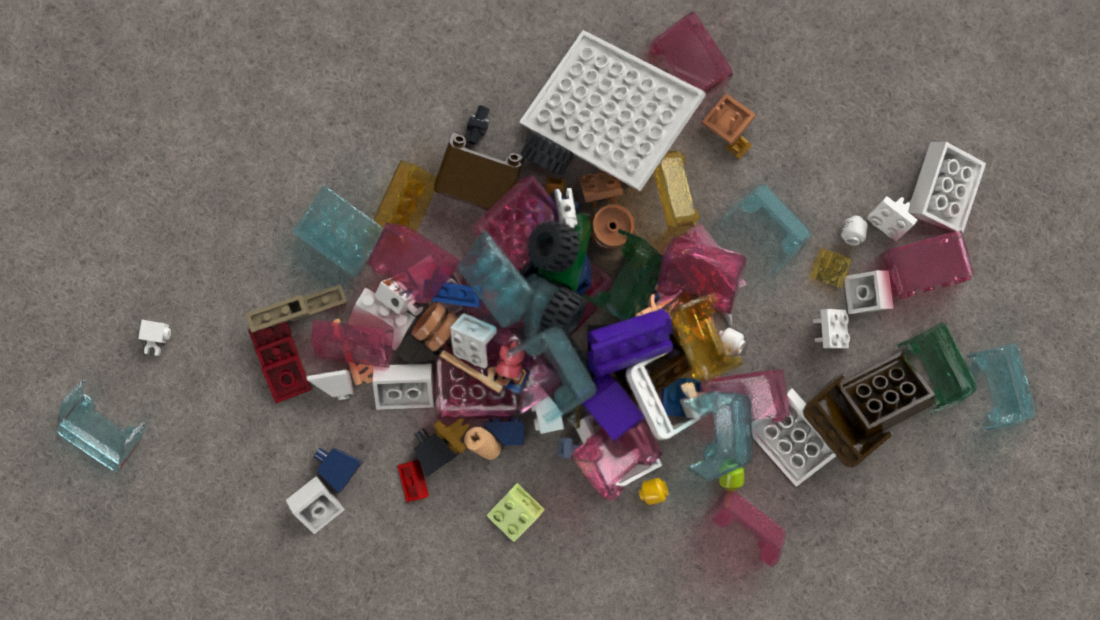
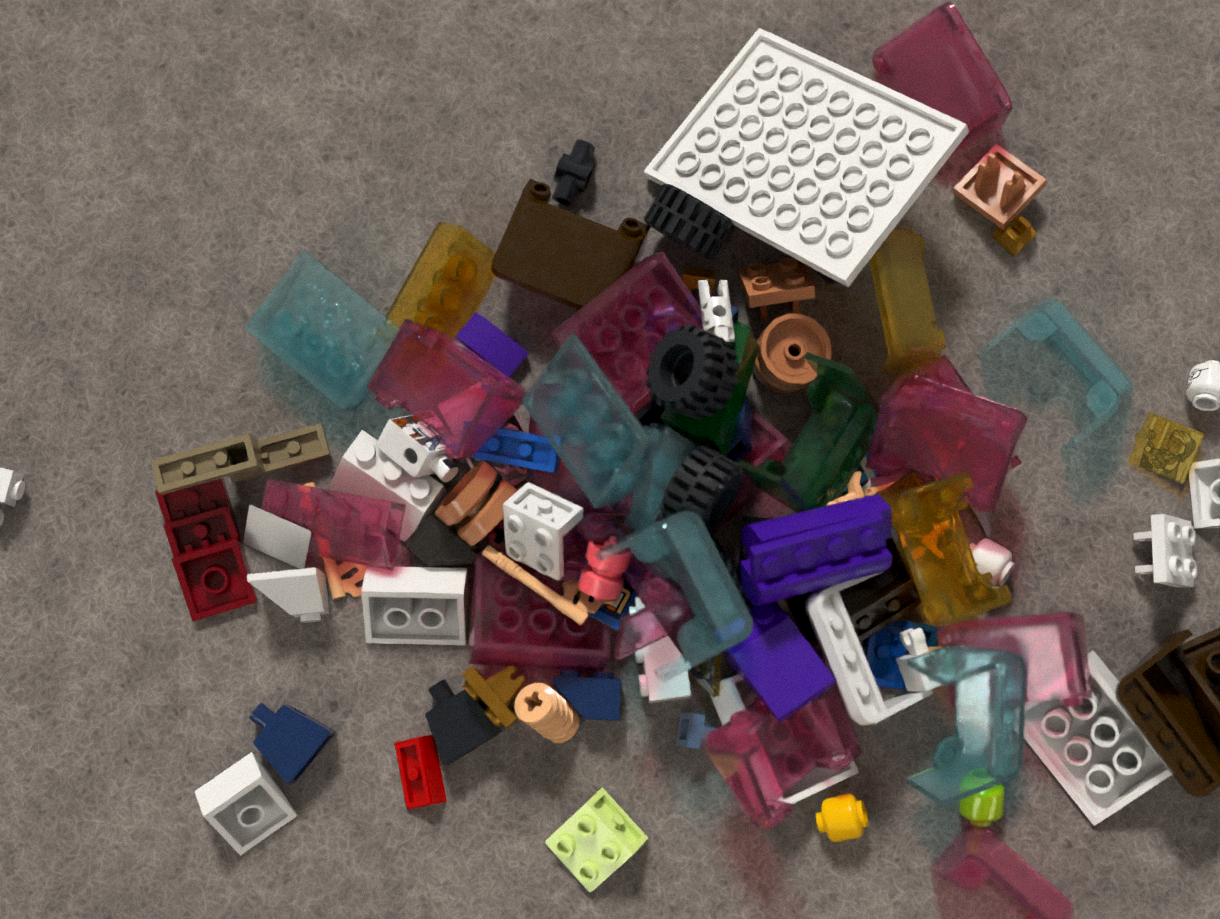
camera: 10 degrees right, 5 degrees down
none -> white sticker [243,505,311,569]
none -> dark purple slope [455,312,529,379]

